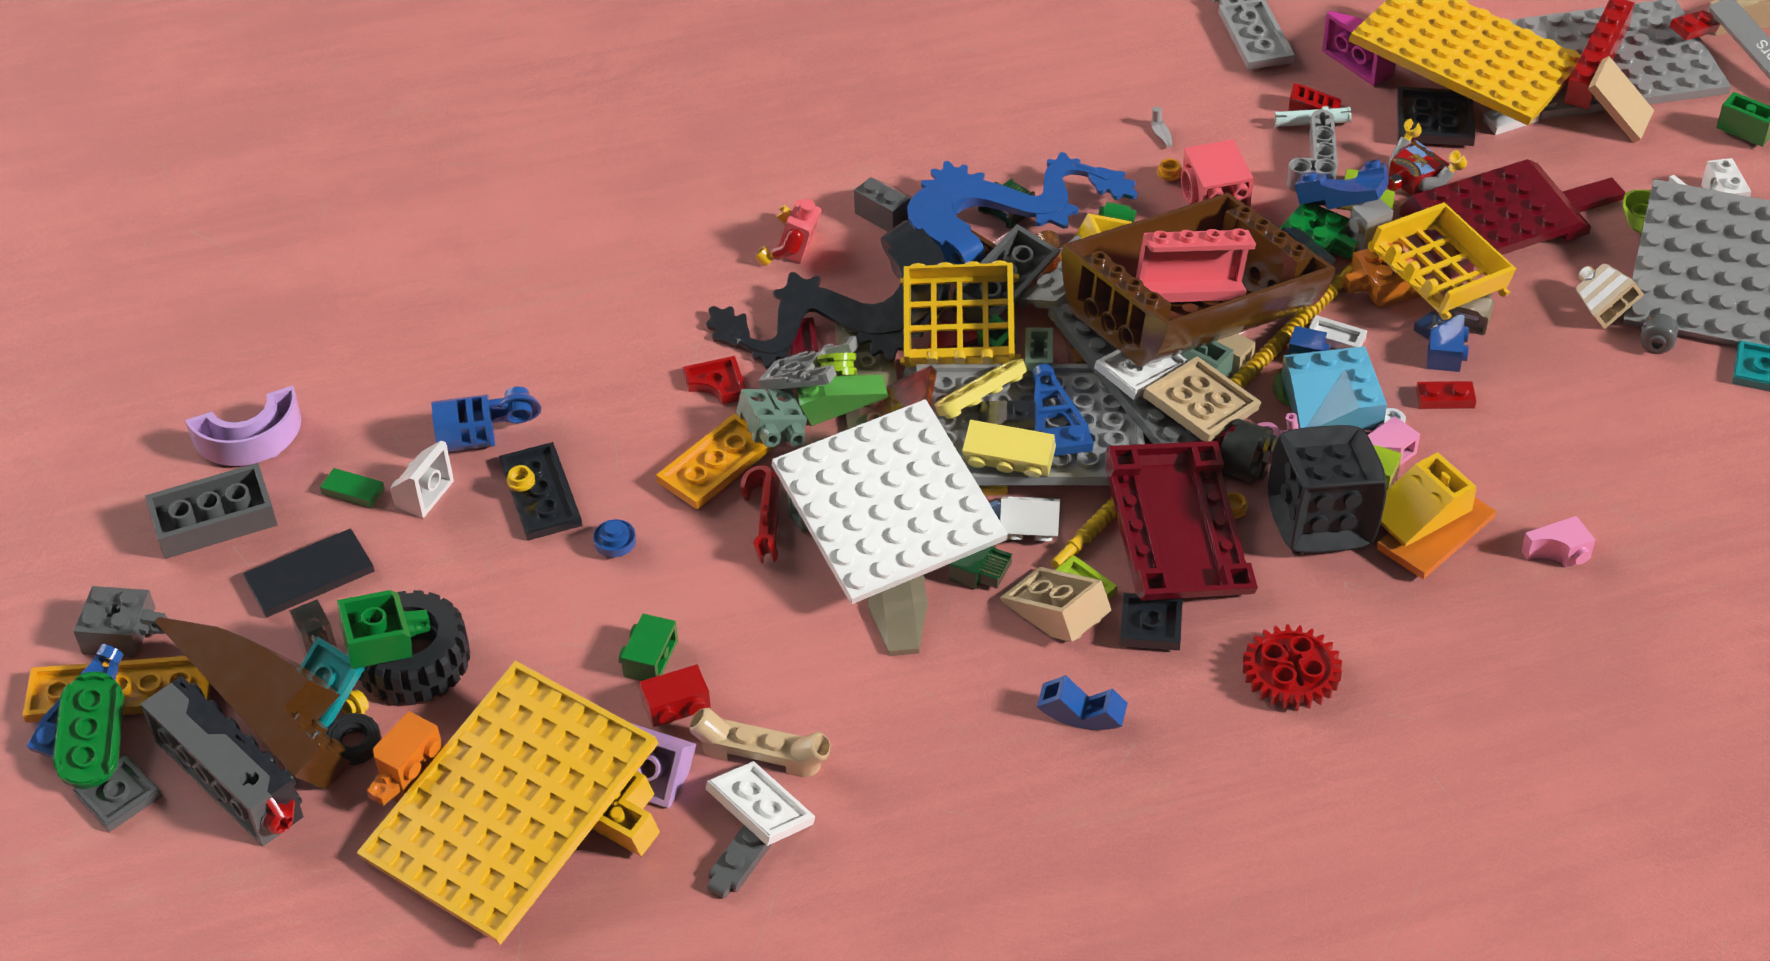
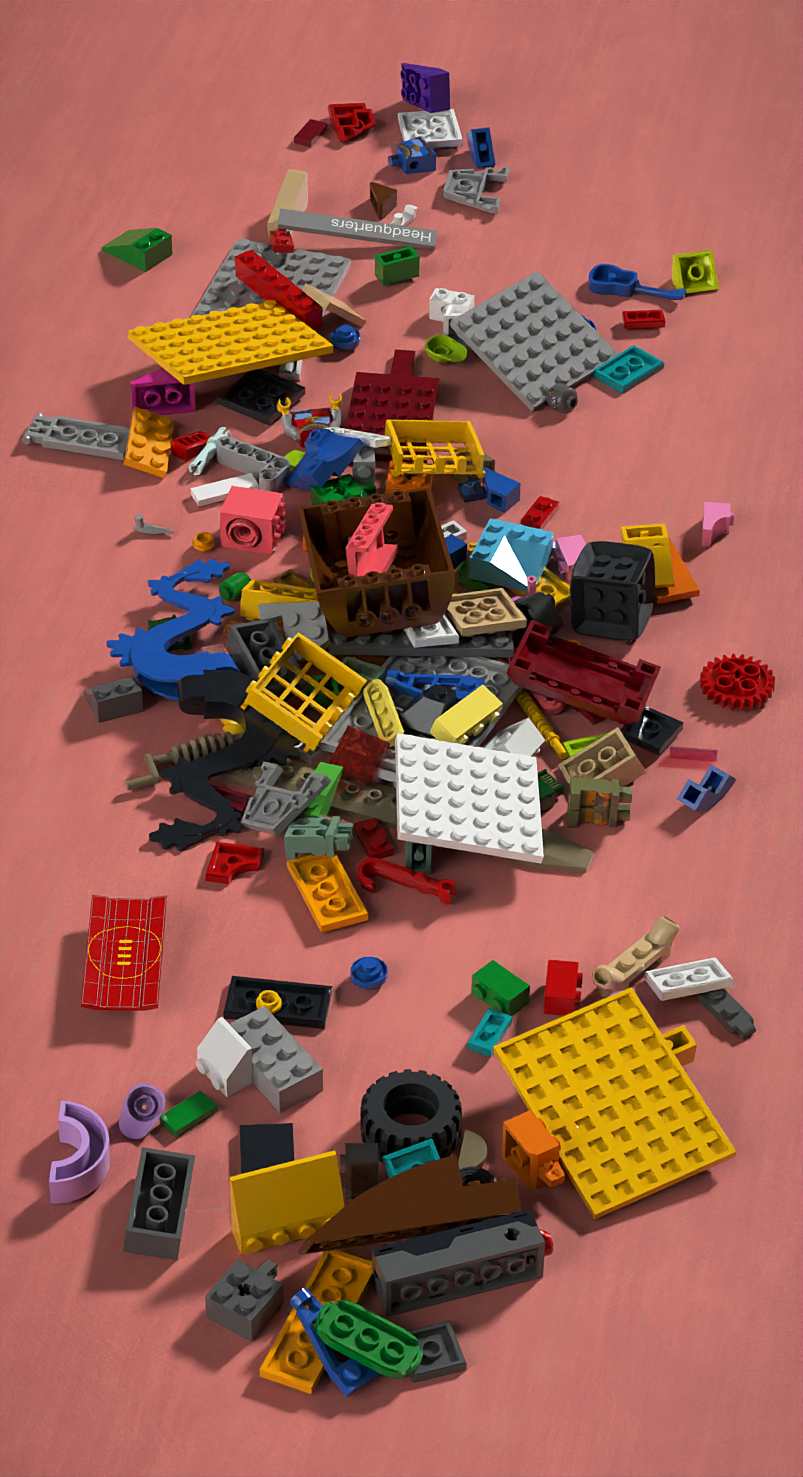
camera: 65 degrees left, 5 degrees down
green hinge [337,590,430,669] -> none
blue cylinder [431,386,542,452] -> none
torso [755,199,822,266] -> none
lime wheel [817,353,857,376] -> none
tan torso [1576,264,1644,329] -> none
none -> red hinge [81,895,167,1011]
none -> lavender cap [119,1083,166,1140]
none -> light orange plate [123,407,175,478]
none -> dark tan piece [125,732,244,790]
none -> white tile [191,473,259,507]
none -> light grey brick [229,1006,323,1113]
none -> yellow slope [230,1150,345,1255]
none -> white tile [324,427,391,448]
none -> blue plate [330,325,361,350]
none -> dark tan tile [458,1129,487,1170]
none -> teal plate [467,1008,512,1057]
none -> olive hips [567,777,632,828]
none -> clear pink piece [669,746,718,762]

